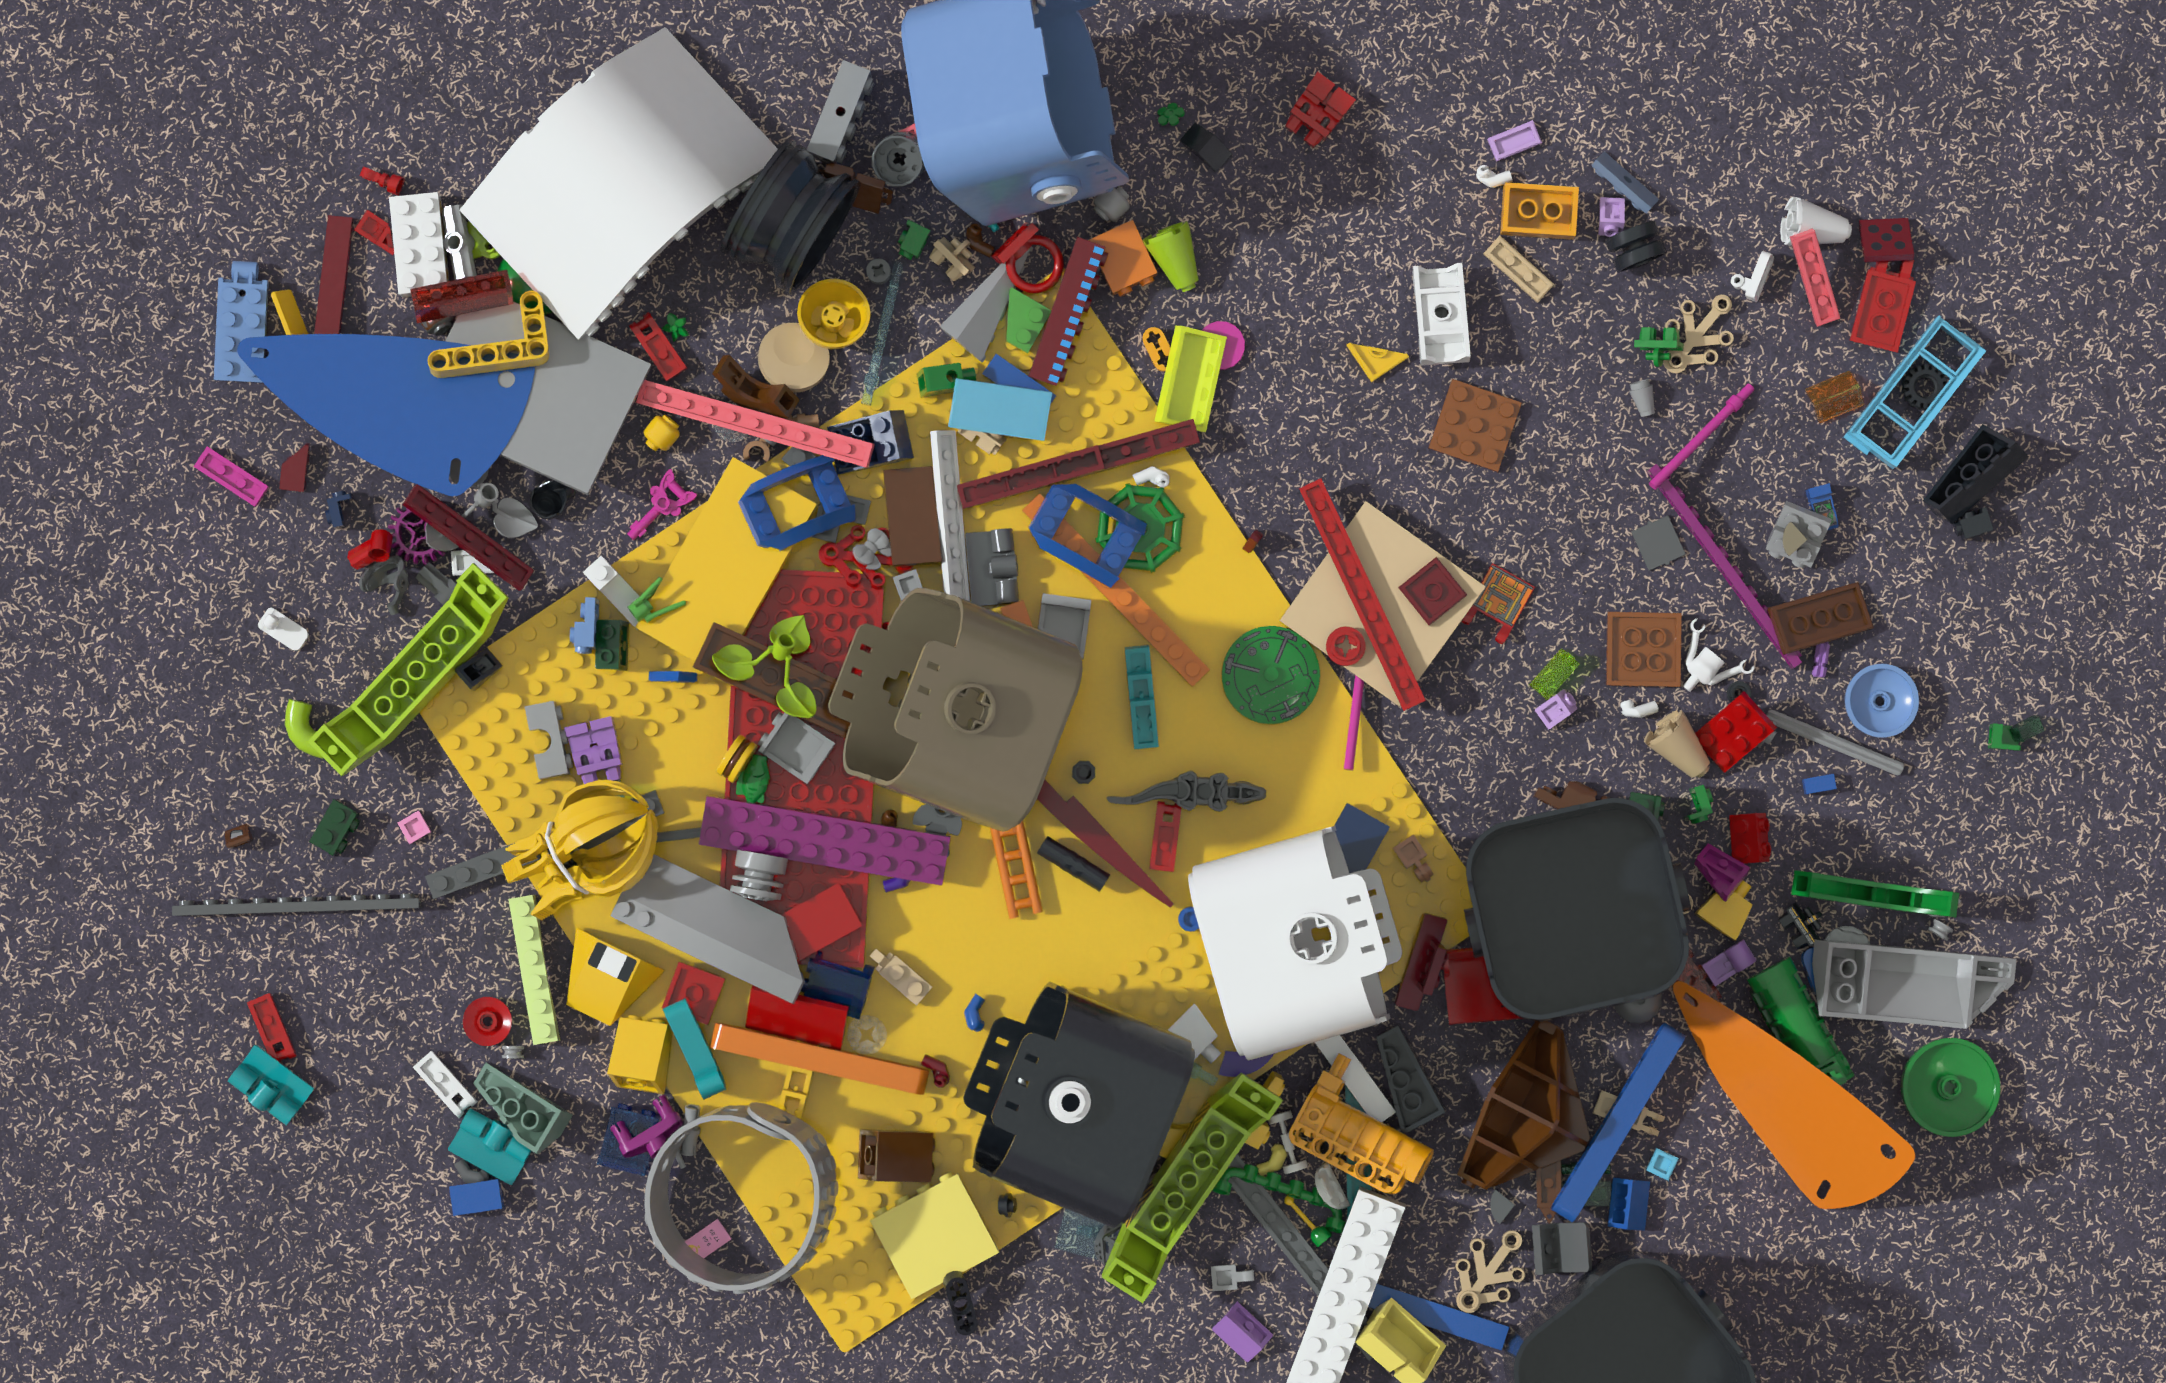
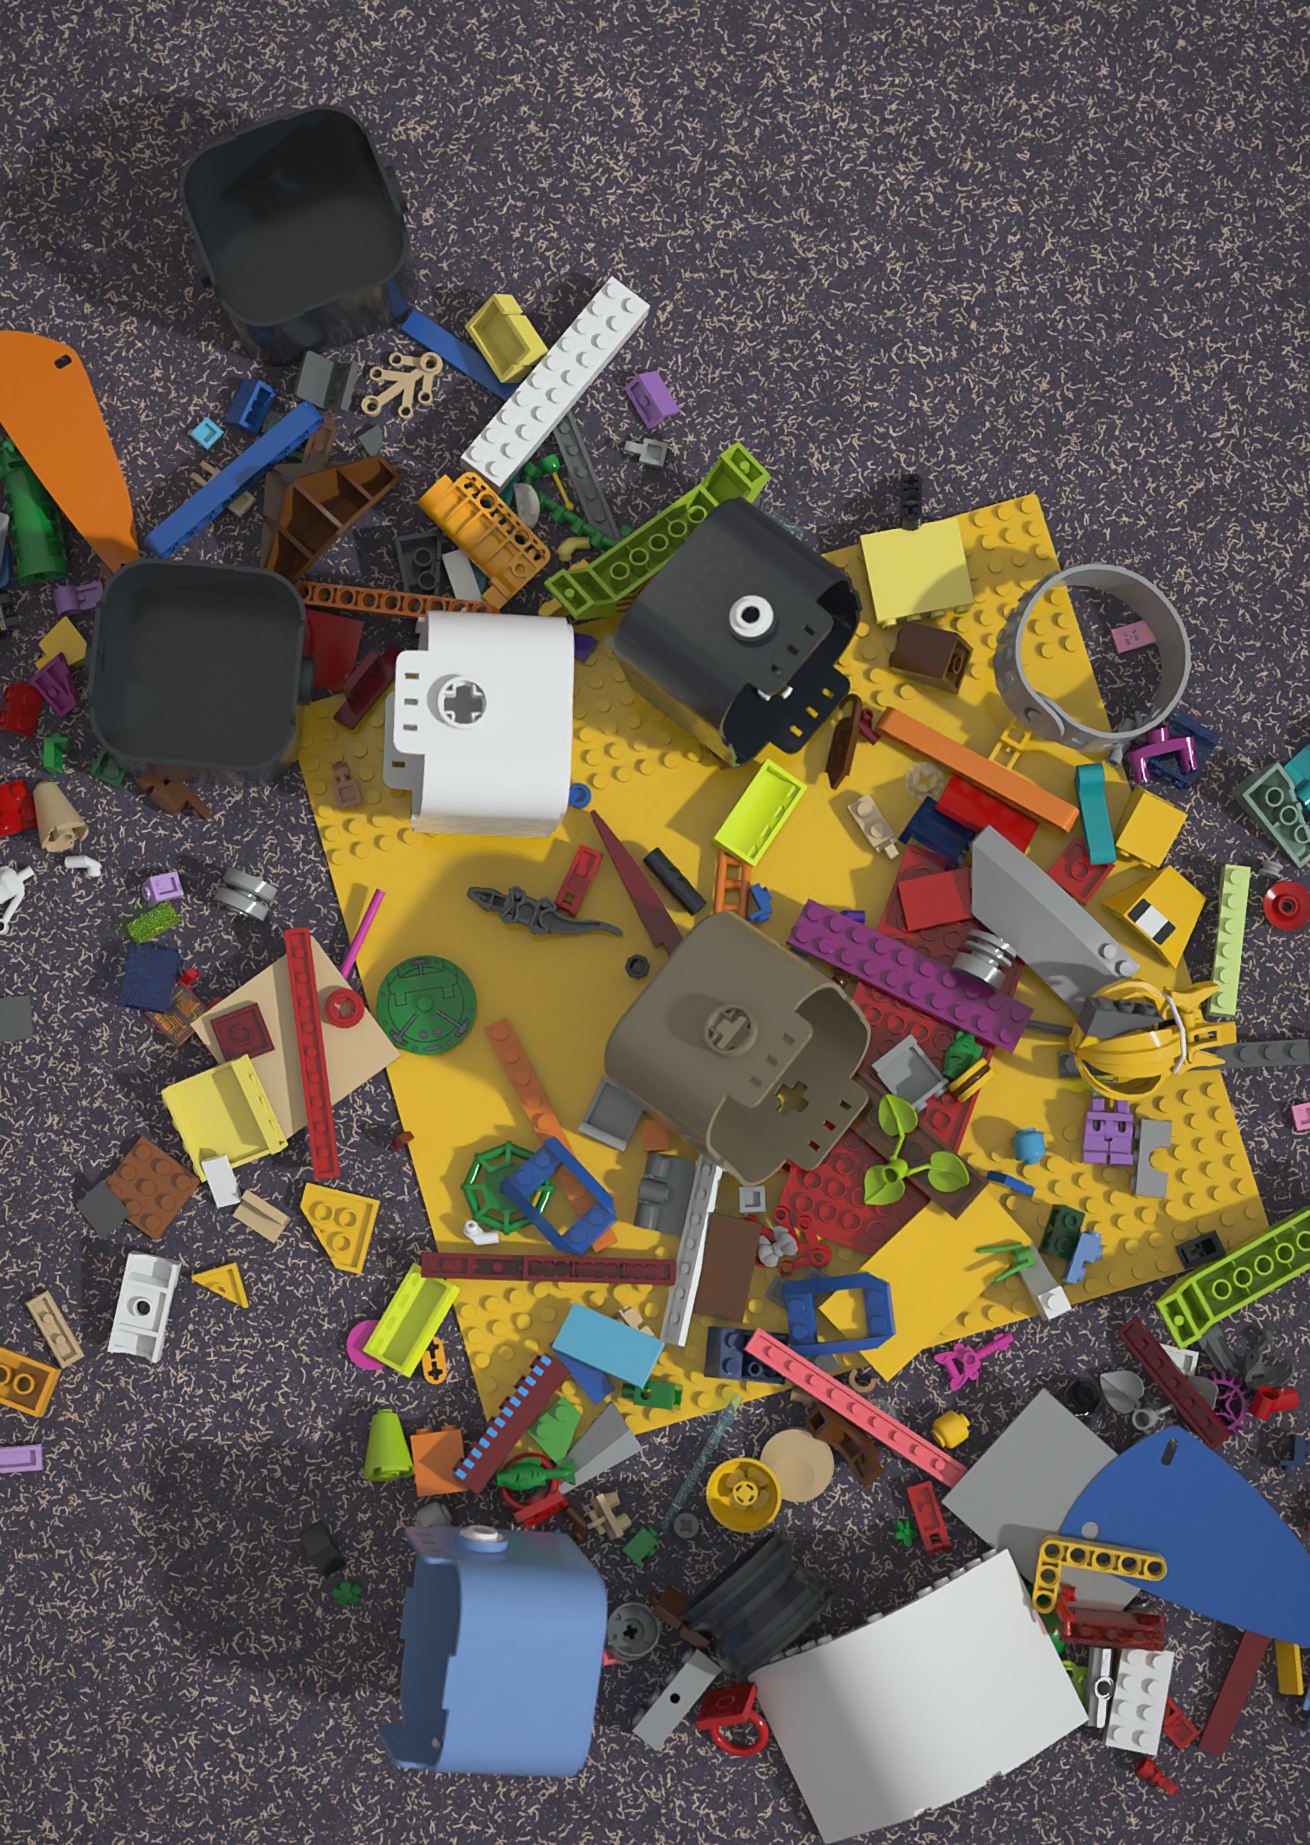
camera: 160 degrees left, 5 degrees down
blue arm [964,993,985,1032] -> none
teal slope [1124,645,1159,749] -> none
white torso [1168,1004,1221,1063] -> none
white wheel [1268,1110,1308,1174] -> none
red hips [1285,72,1356,148] -> none
dark blue tile [1334,803,1390,873] -> none
white arm [1476,165,1513,188] -> none
dark orange plate [1606,612,1682,687] -> none
none -> dark grey piece [76,1180,130,1239]
none -> clear blue panel [119,943,184,1016]
none -> light yellow panel [161,1054,288,1182]
none -> white tile [201,1154,243,1208]
none -> light grey wheel [213,867,278,922]
none -> tan panel [233,1190,291,1243]
none -> orange beam [294,581,501,619]
none -> yellow plate [300,1183,380,1274]
none -> green animal [497,1458,576,1491]
none -> red tile [696,1682,768,1757]
none -> neon yellow slope [710,758,808,868]
none -> blue bracket [748,883,773,924]
none -> reddish brown plate [825,693,863,790]
none -> dark azure head [1011,1127,1046,1165]
none -> red piece [1055,1585,1077,1635]
none -> dark grey slope [1076,996,1164,1039]

